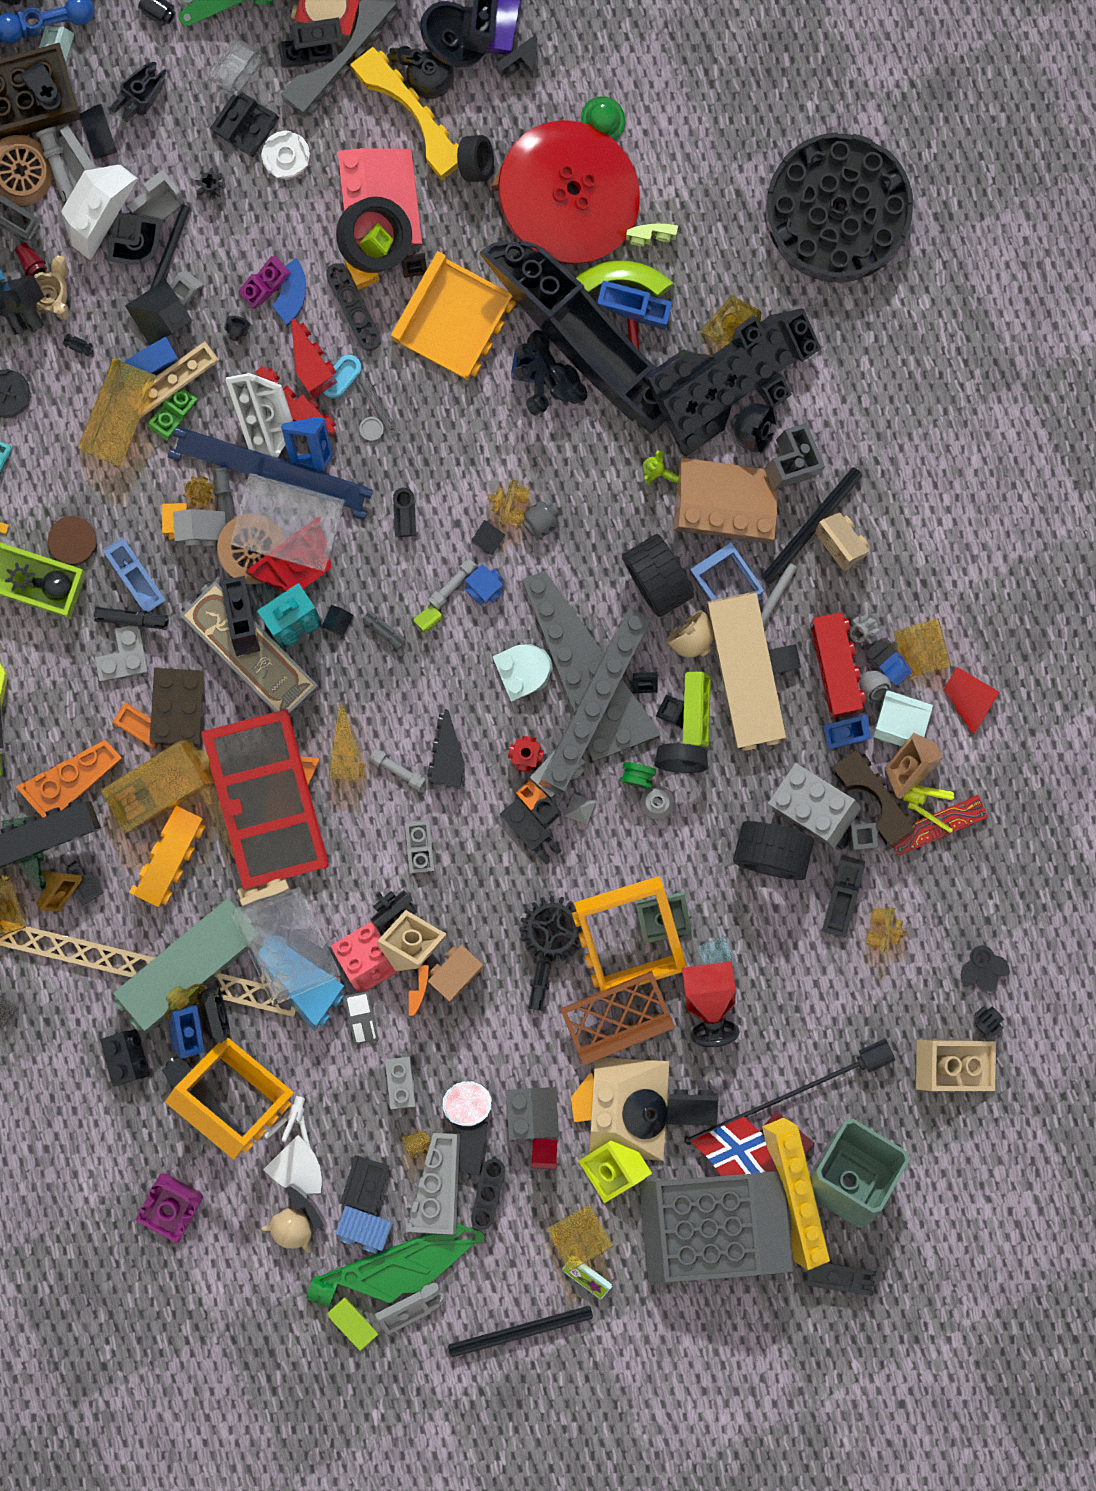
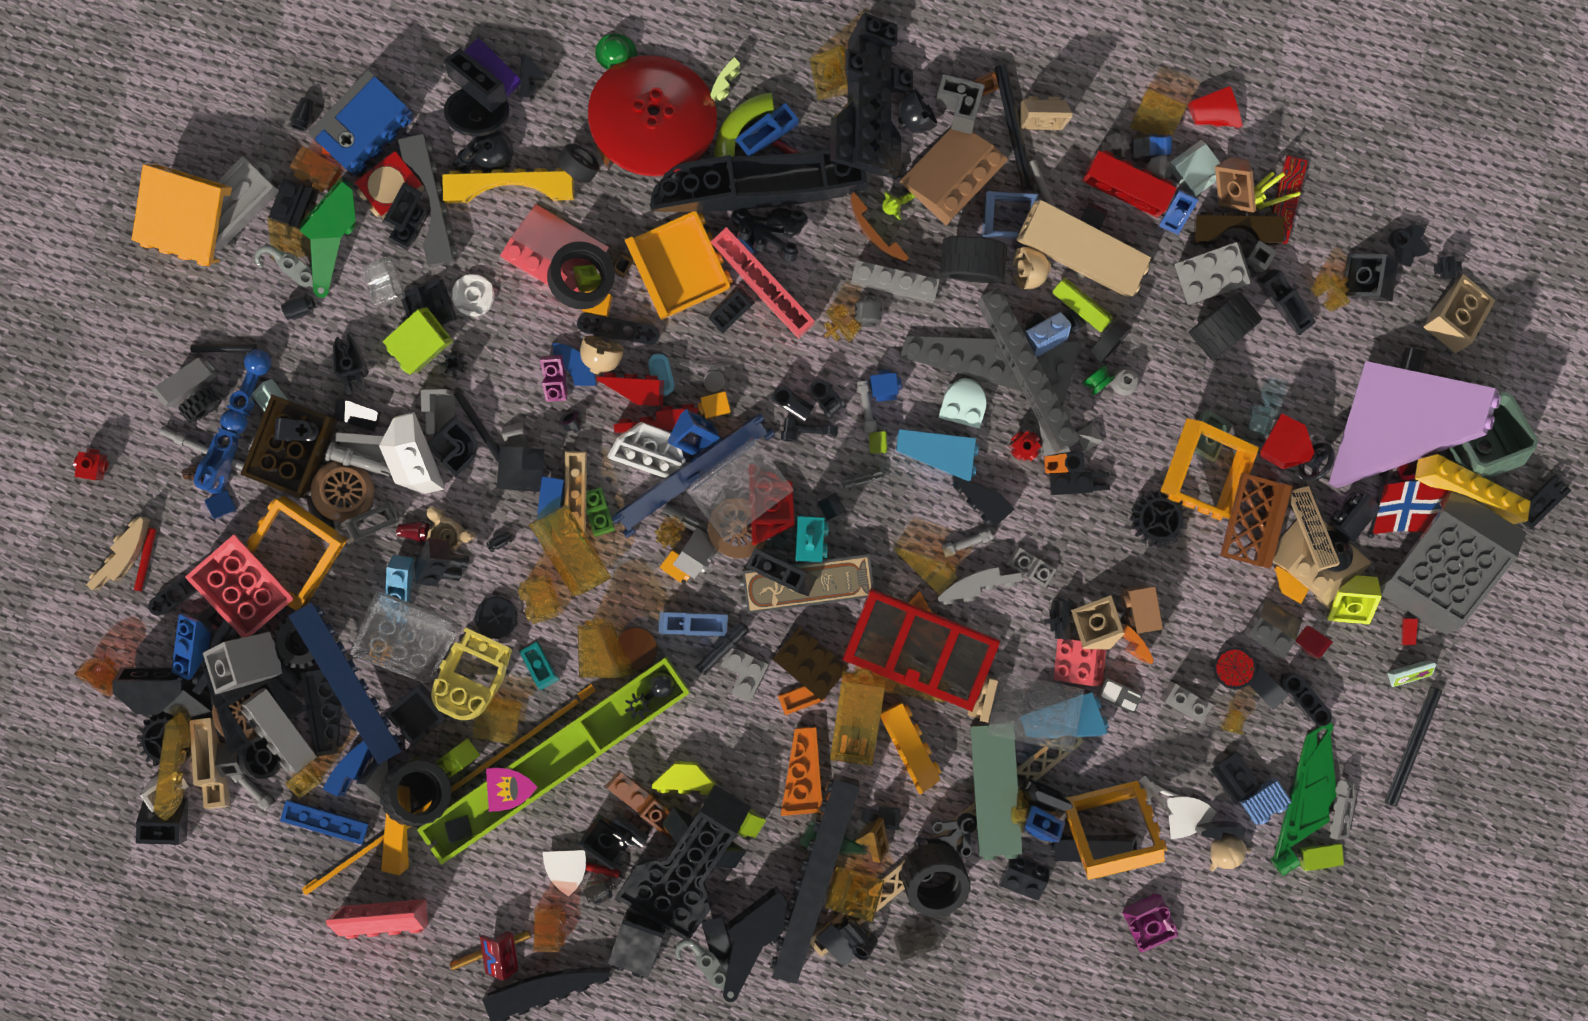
camera: 55 degrees left, 5 degrees up
light grey wing [406,1133,460,1235] -> none
black slope [471,520,505,555] -> none
black axle [528,961,551,1011] -> none
clear yellow hinge [546,1204,613,1271] -> none
none -> lime brick [383,307,453,375]
none -> clear yellow brick [518,574,562,624]
none -> clear yellow slope [578,619,634,678]
none -> tan cylinder [580,336,624,374]
none -> light orange brick [698,391,731,419]
none -> black slope [709,288,755,333]
none -> coral slope [711,227,815,339]
none -> black brick [781,418,838,442]
none -> black piece [809,380,847,420]
none -> dark orange slope [850,193,909,263]
none -> light grey brick [850,260,940,303]
none -> dark azure slope [896,429,979,481]
none -> black tyre [901,843,971,917]
none -> black plant [915,813,977,882]
none -> light grey slope [936,567,1022,605]
none -> dark orange slope [972,71,999,96]
none -> medium blue brick [1025,312,1071,357]
none -> tan tile [1289,486,1340,571]
none -> lavender slope [1329,361,1501,488]
none -> black slope [1341,254,1399,302]
none -> red piece [1402,618,1418,645]

